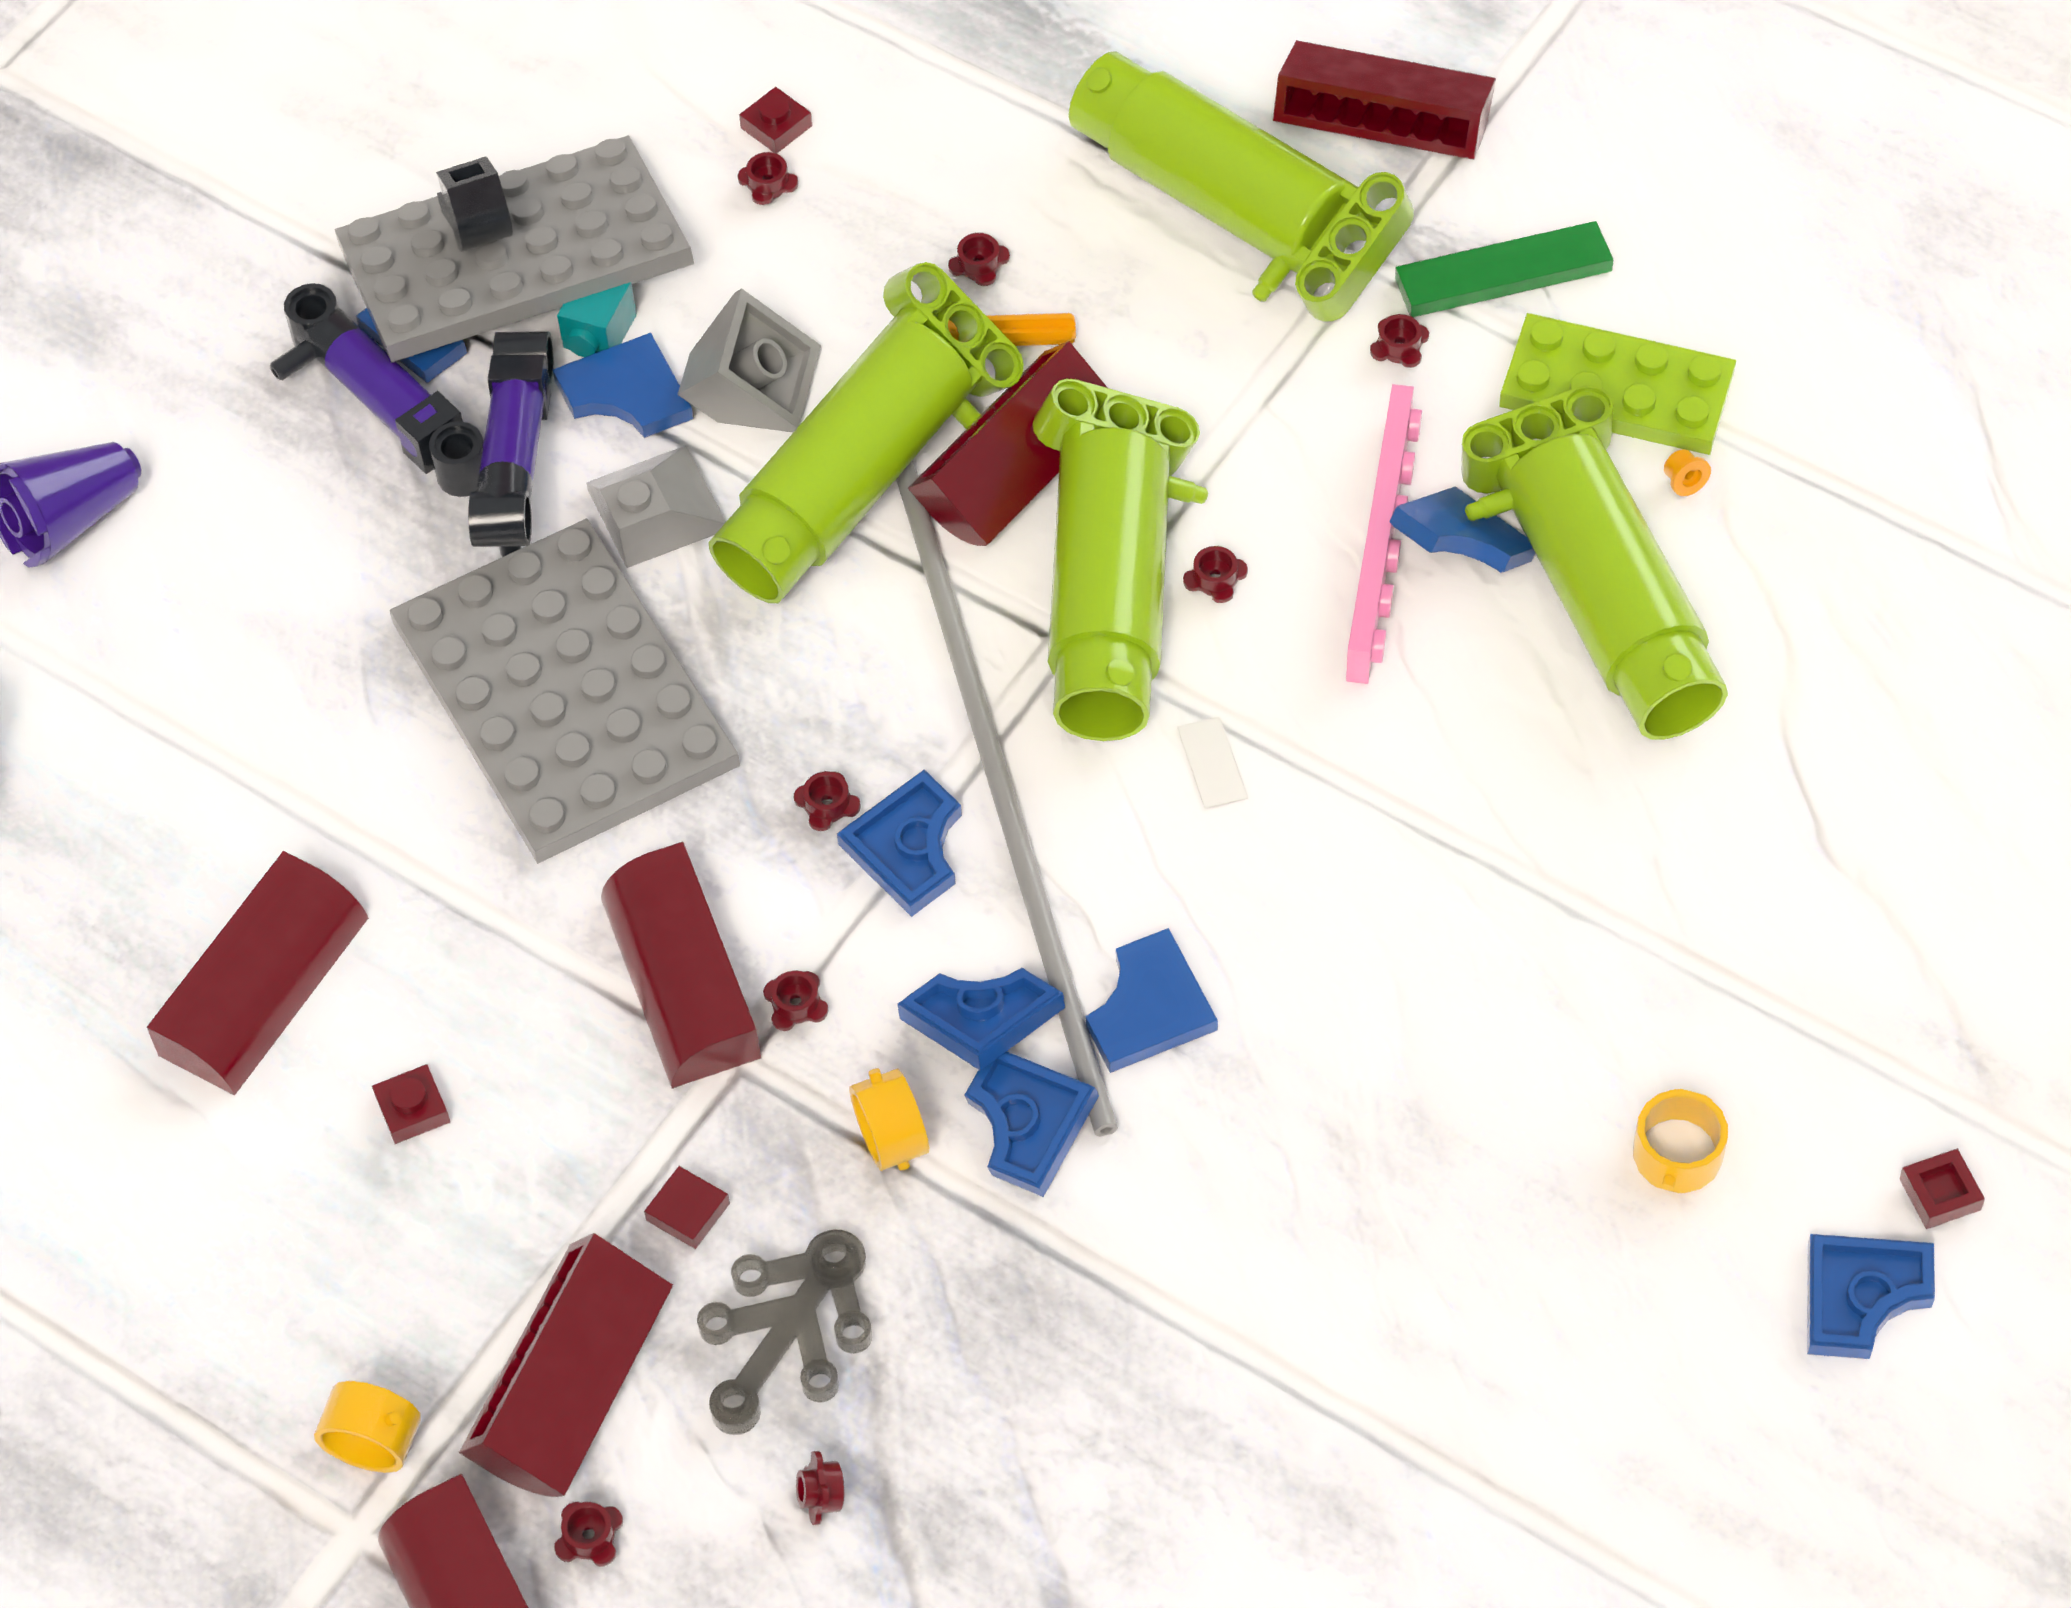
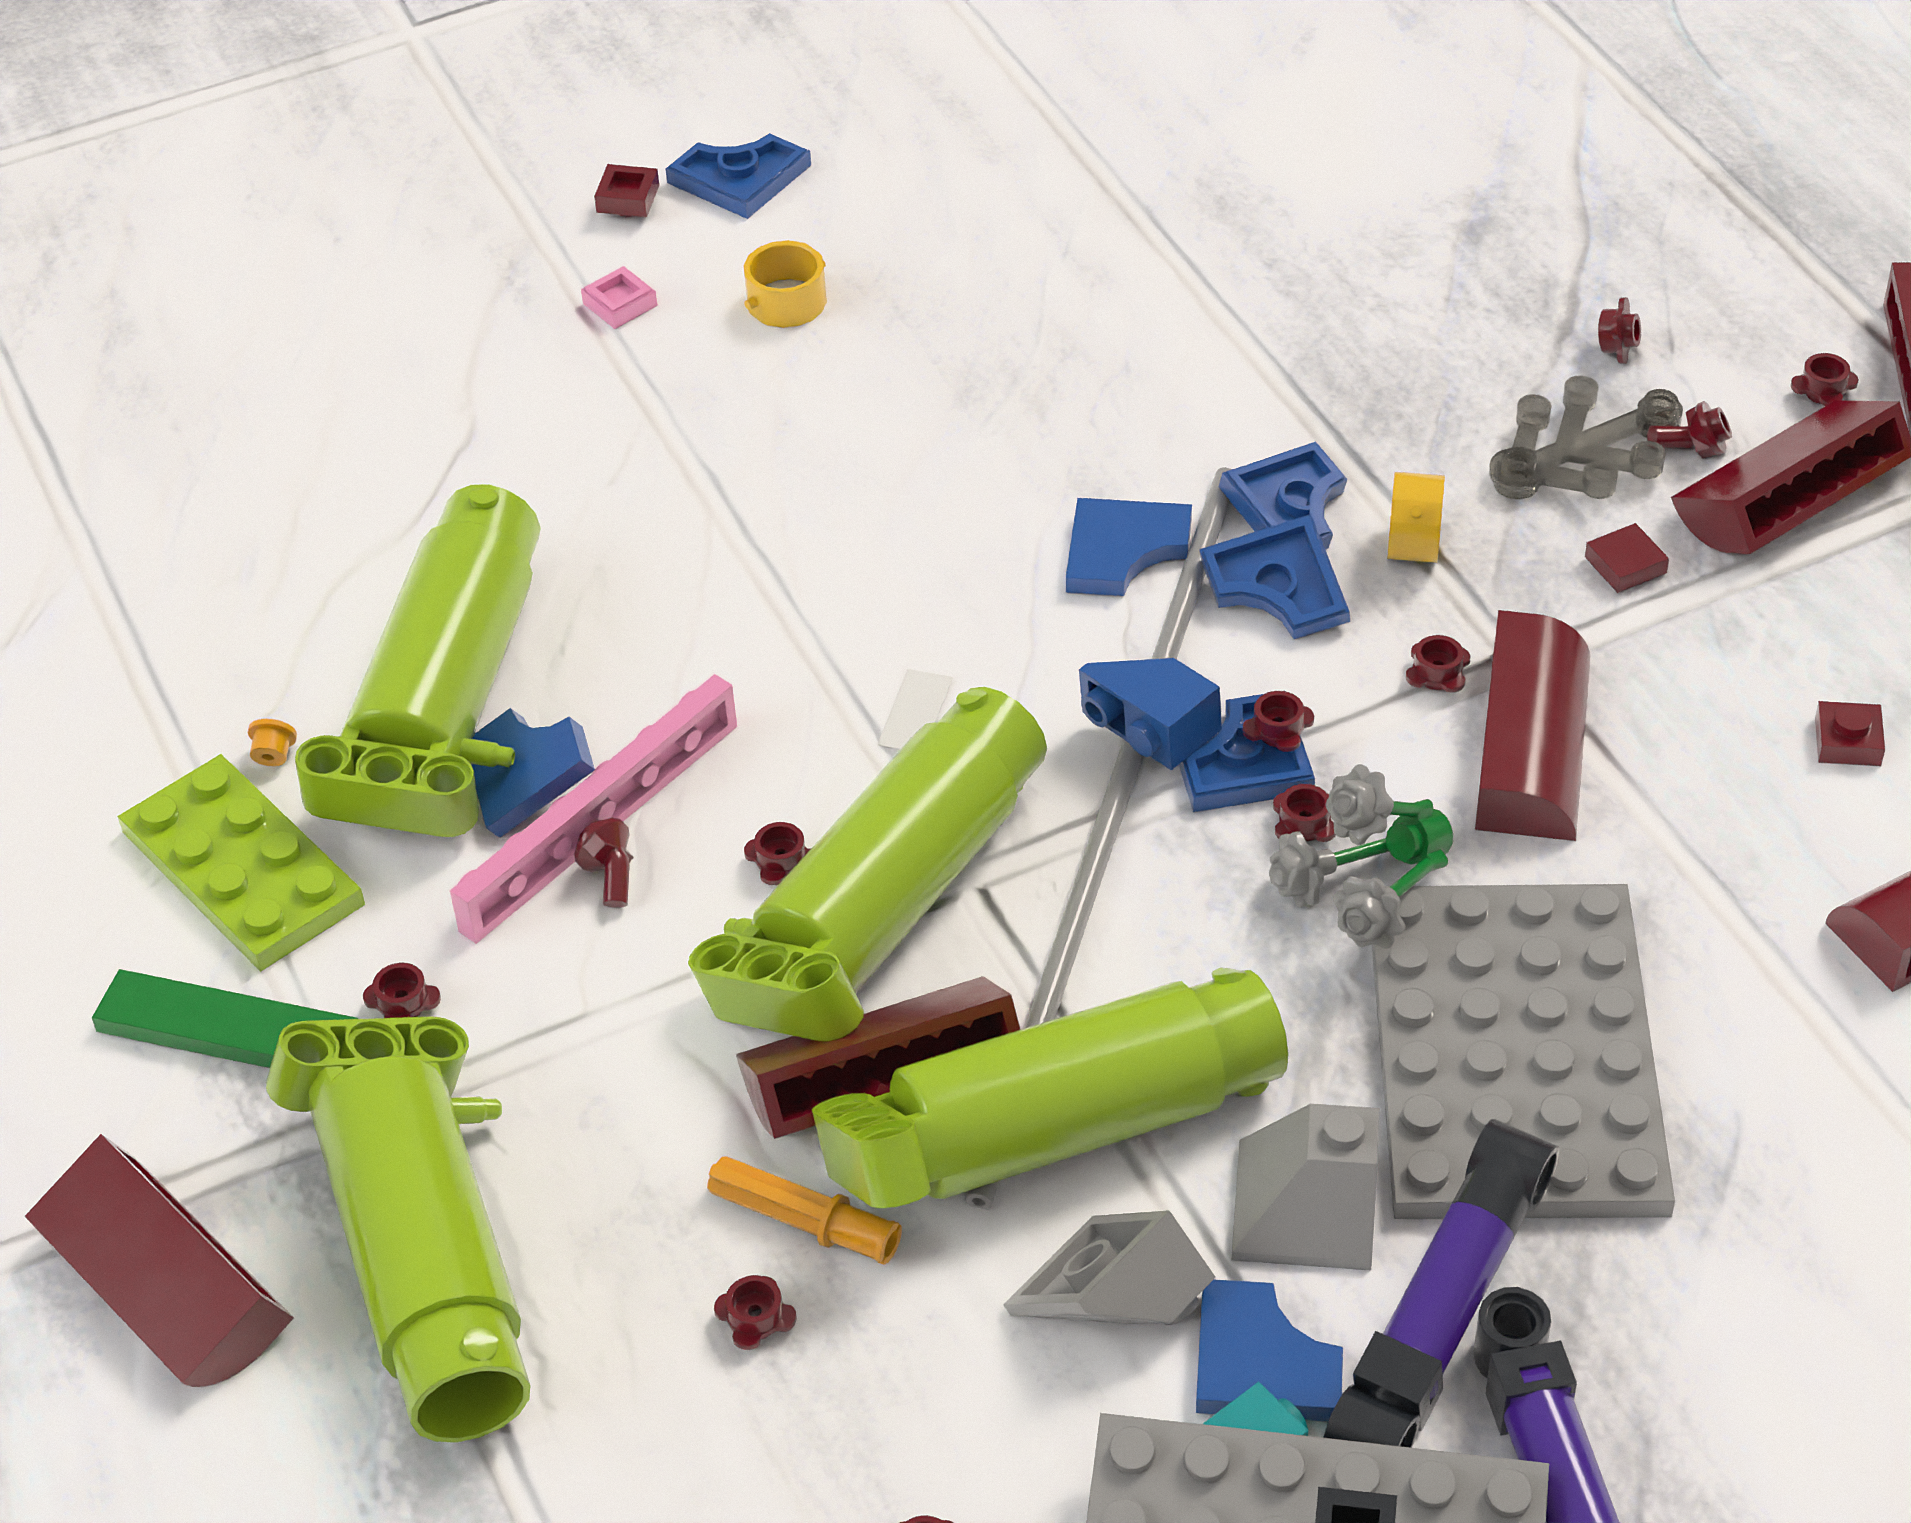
camera: 150 degrees left, 10 degrees down
none -> dark red plate [574,818,634,908]
none -> bright pink tile [581,266,658,329]
none -> blue slope [1078,658,1222,770]
none -> dark red plate [1243,691,1315,752]
none -> light grey plant [1269,764,1453,949]
none -> dark red plate [1647,401,1732,459]

